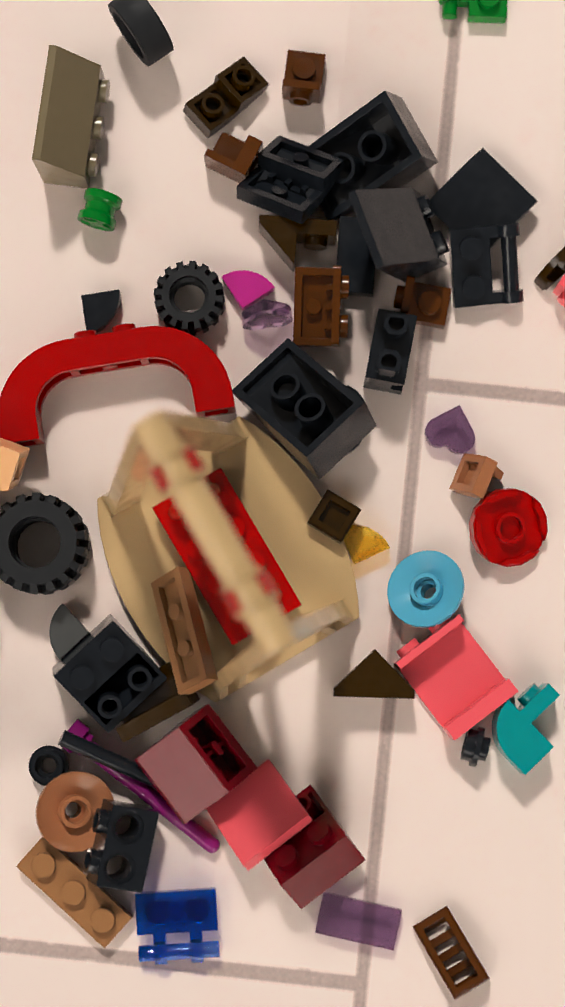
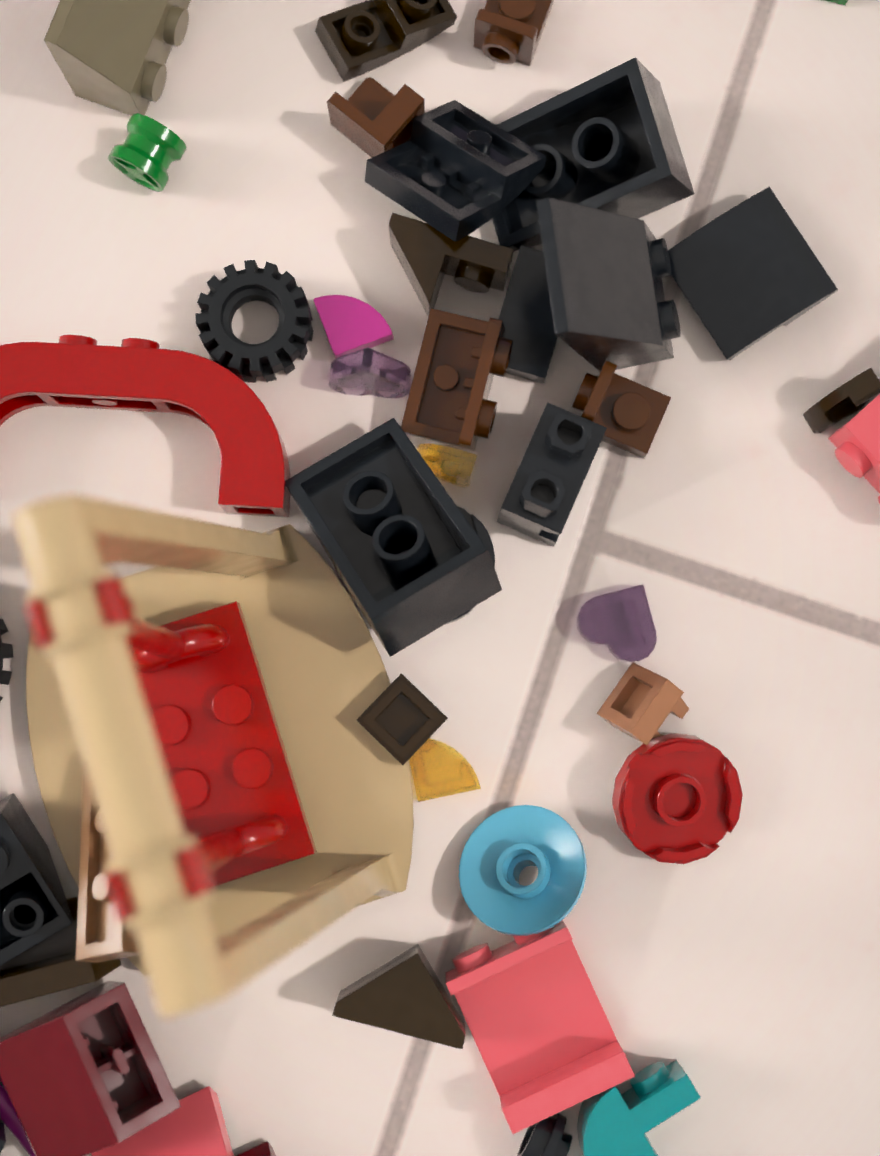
camera: 10 degrees right, 0 degrees up
black tile [81,289,121,333] -> none
black plate [448,223,524,308] -> none
none -> clear yellow tile [417,444,478,488]

